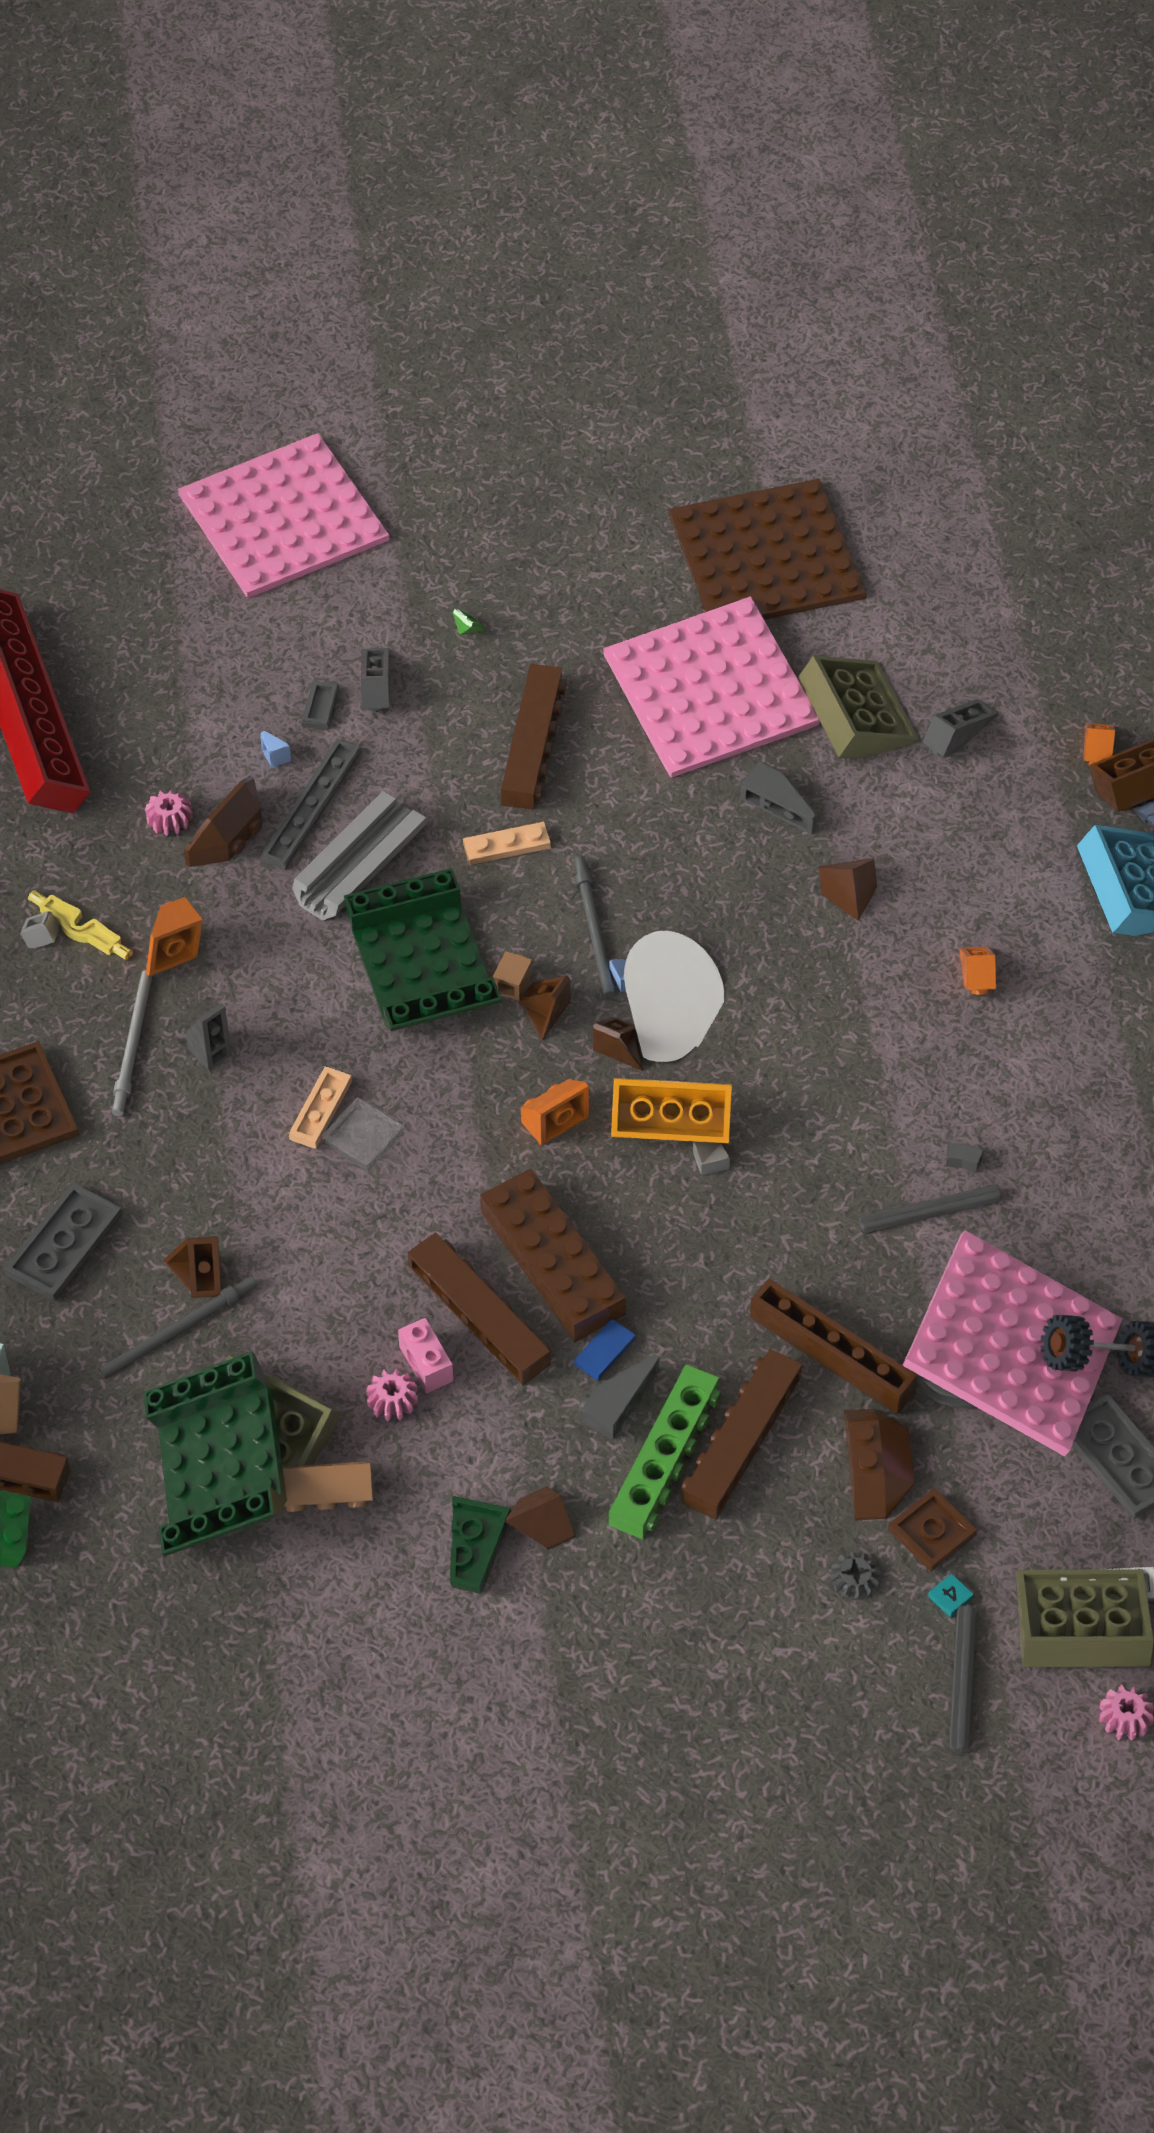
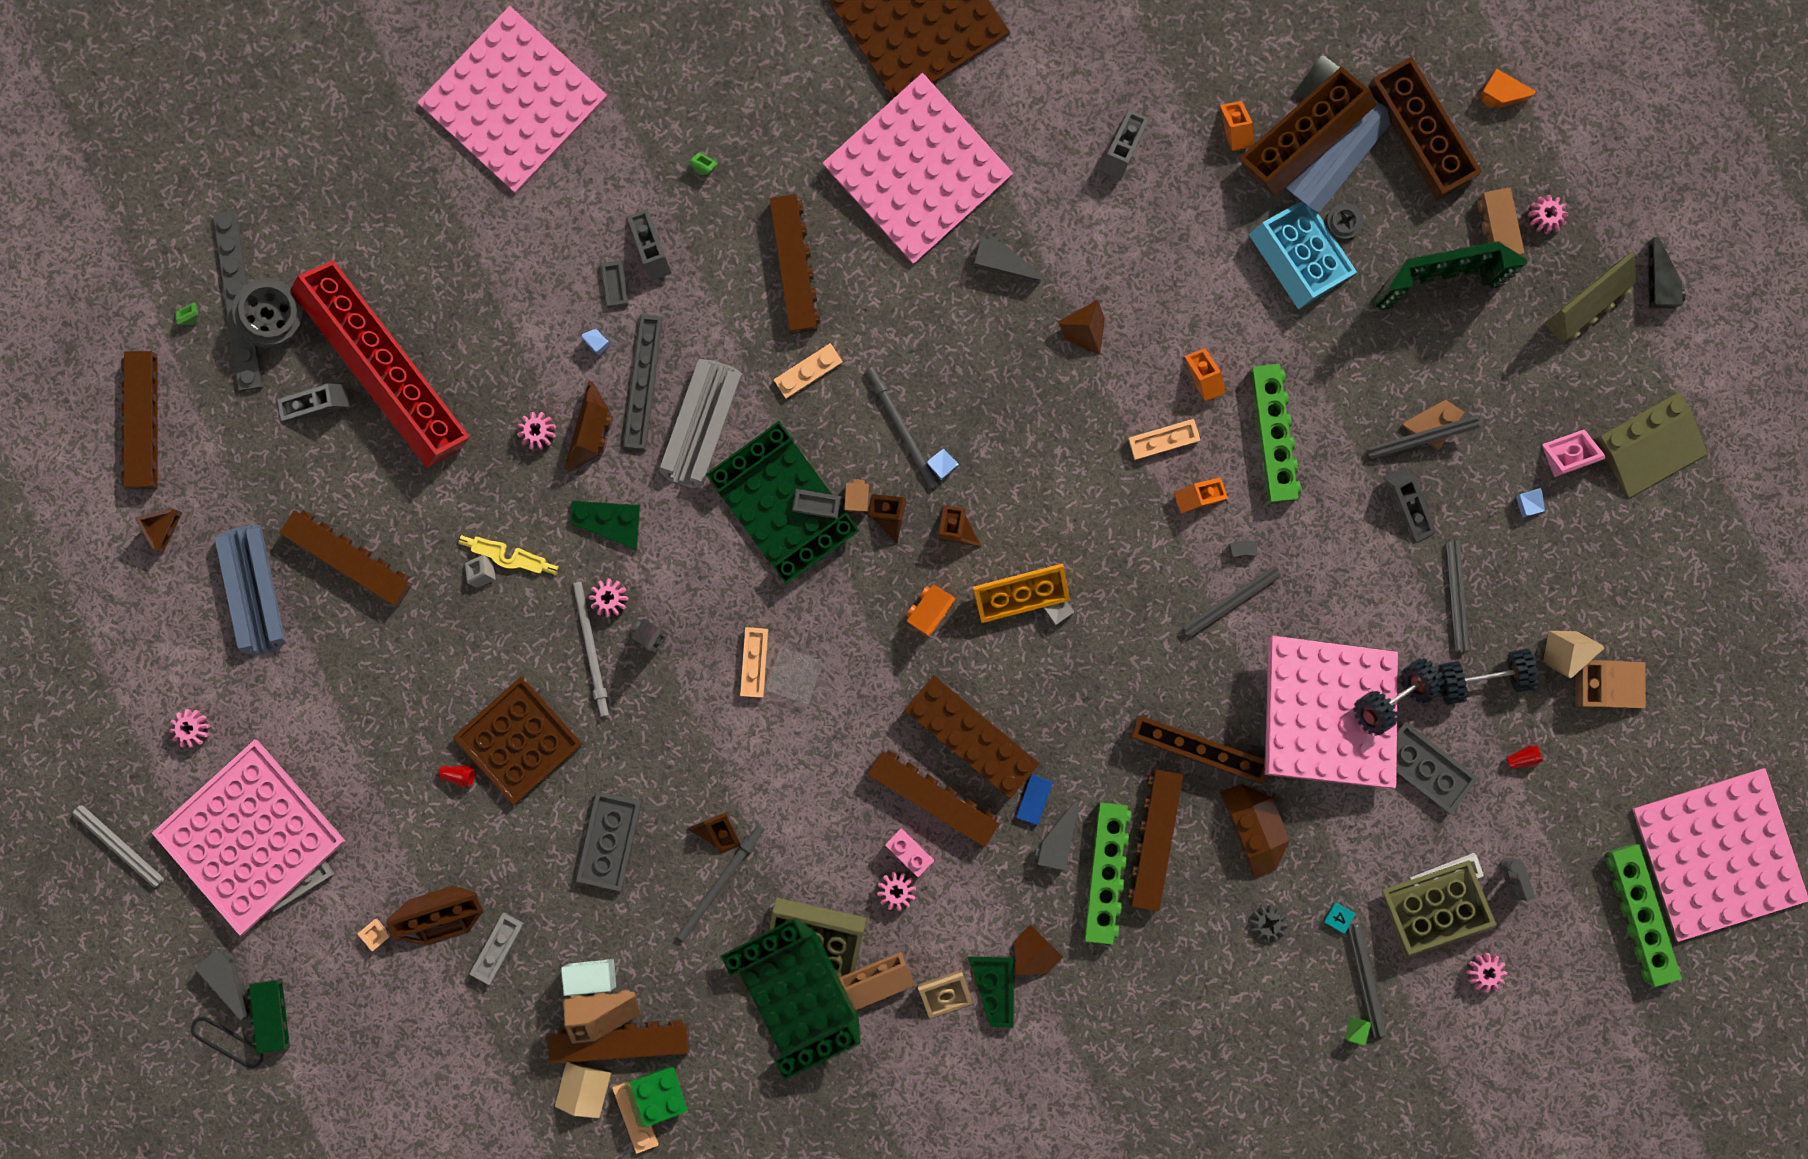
camera: 15 degrees left, 30 degrees up
orange slope [146,897,203,976] -> none
white sticker [624,931,724,1062] -> none
olive slope [798,655,919,759] -> none
reddish brown plate [888,1488,977,1572] -> none
none -> dark green wing [570,501,641,550]
none -> bright pink gear [589,579,628,618]
none -> dark grey tile [792,489,841,519]
none -> tan slope [918,970,973,1019]
none -> light nougat plate [1128,419,1200,461]
none -> orange slope [1174,477,1228,514]
none -> bright green brick [1250,364,1301,504]
none -> bright green slope [1344,1016,1371,1045]

